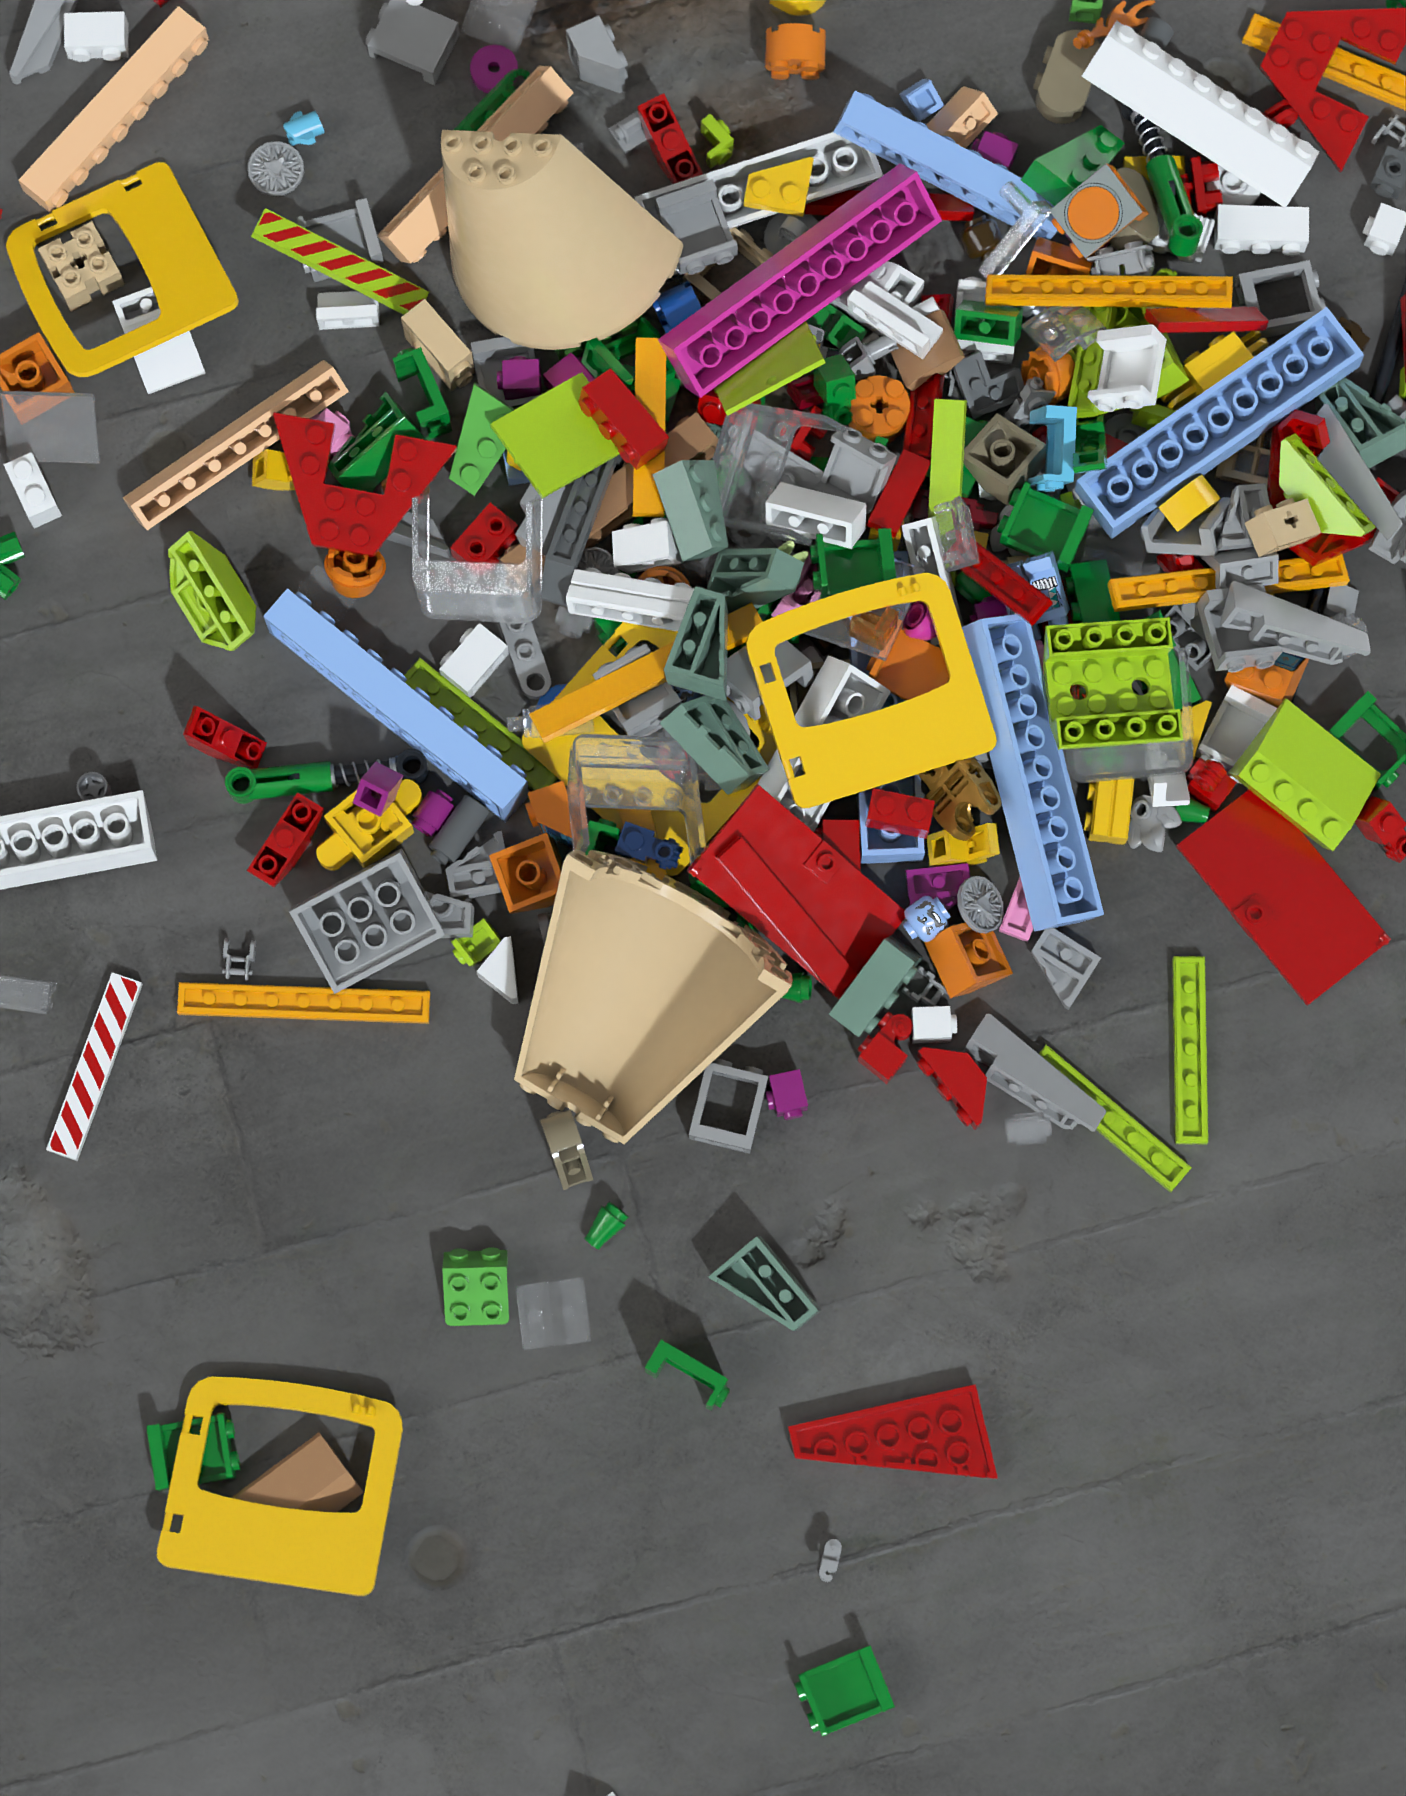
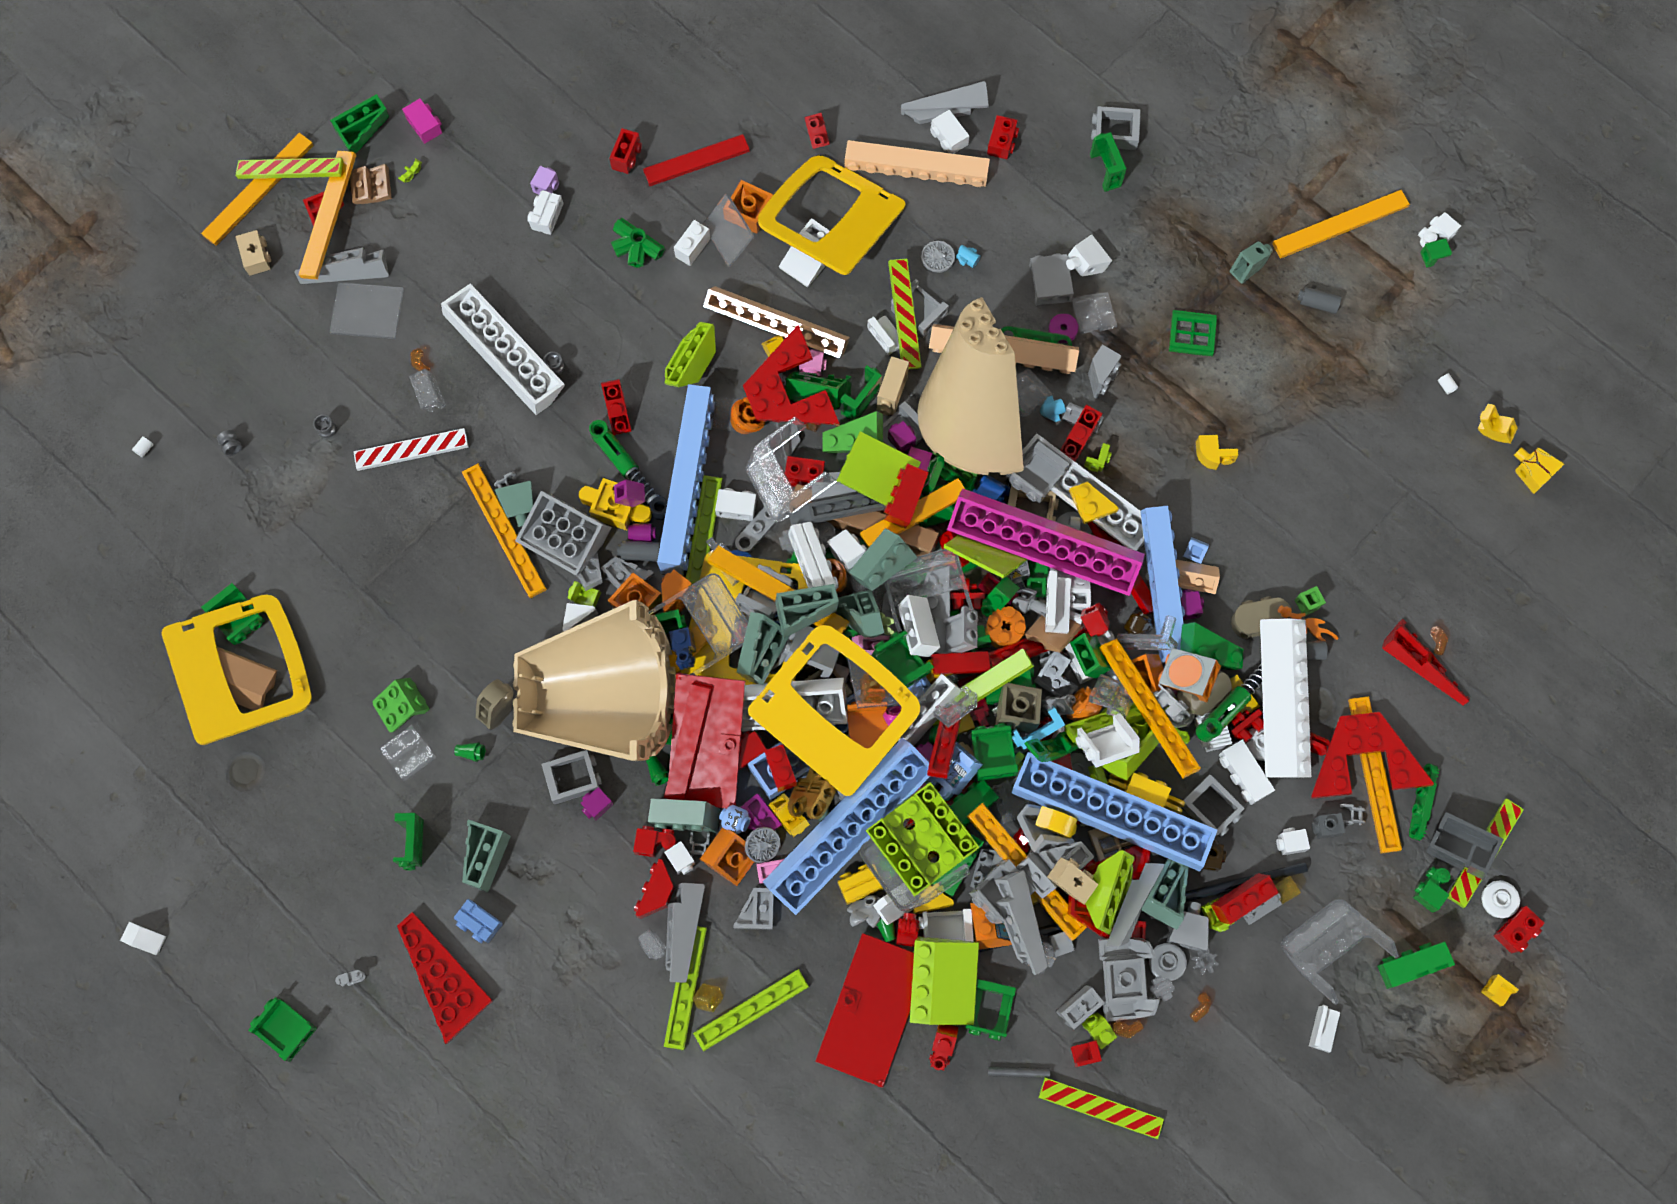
camera: 60 degrees right, 5 degrees down
tan brick [38,221,125,312] -> none
red slope [247,792,324,888] -> none
orange brick [765,23,826,80] -> none
red tile [1144,306,1269,333] -> none
red bracket [1277,409,1330,449] -> none
none -> medium blue brick [454,898,503,943]
none -> sand green torso [495,481,534,527]
none -> clear yellow slope [693,983,723,1012]
none -> medium azure piece [1040,396,1066,422]
none -> red brick [1081,603,1110,637]

